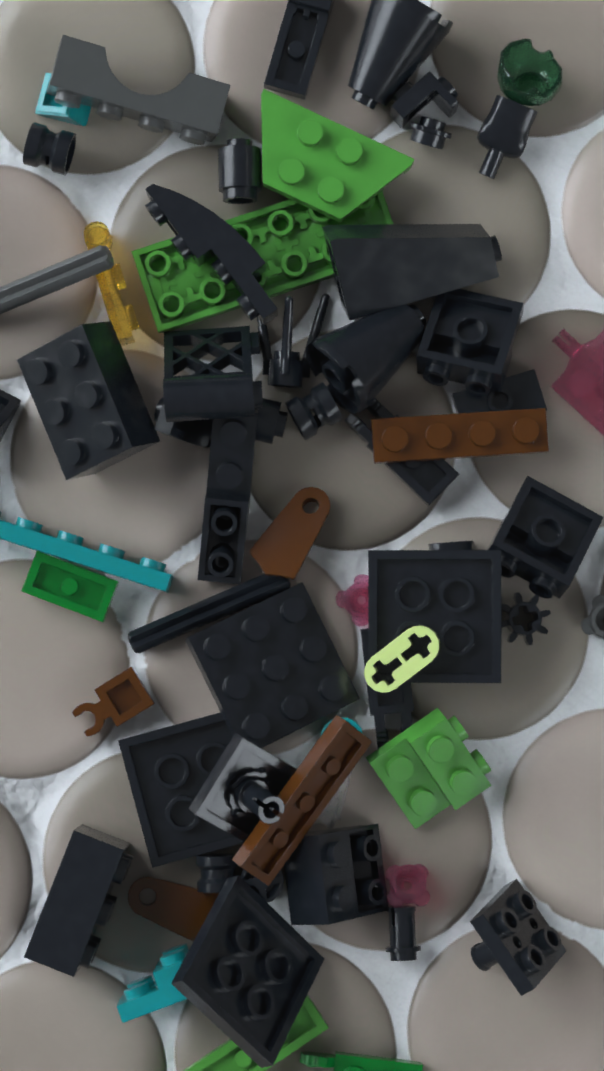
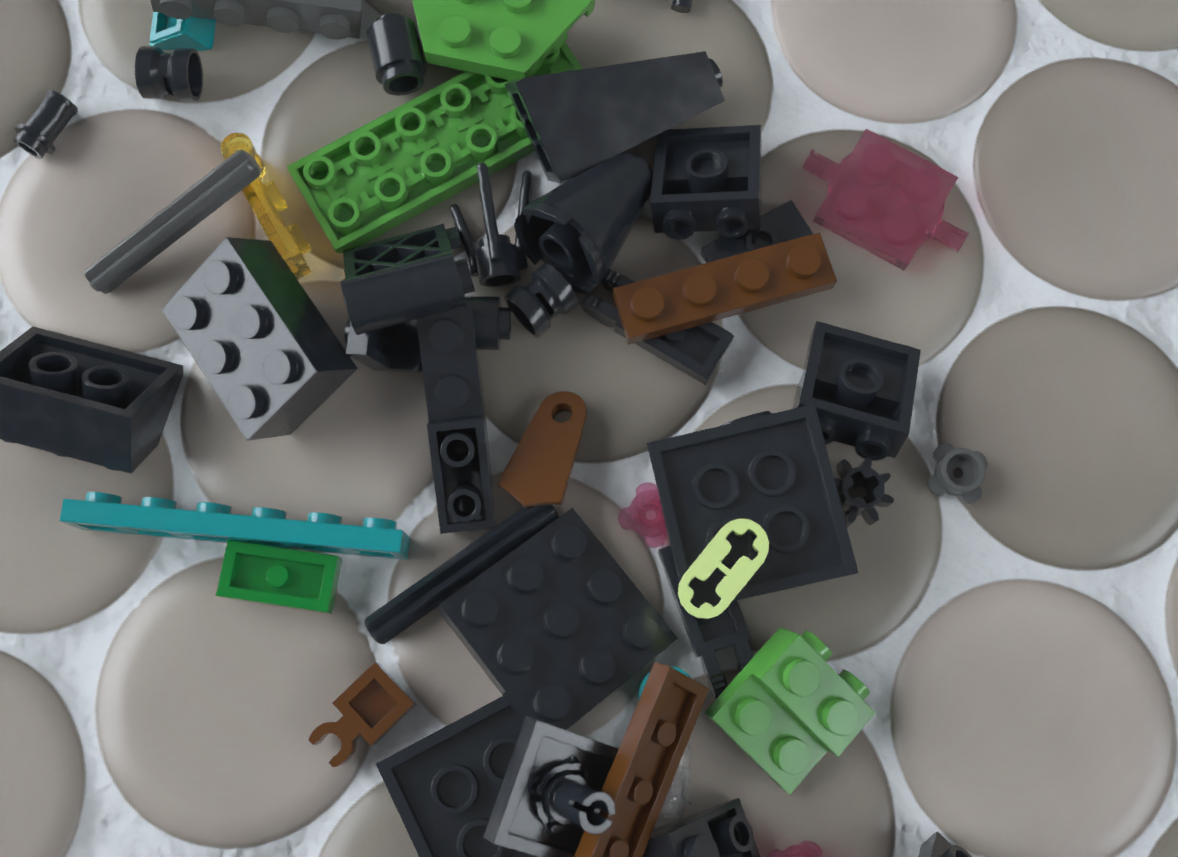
camera: 10 degrees left, 10 degrees down
black slope [145,184,278,325] -> none

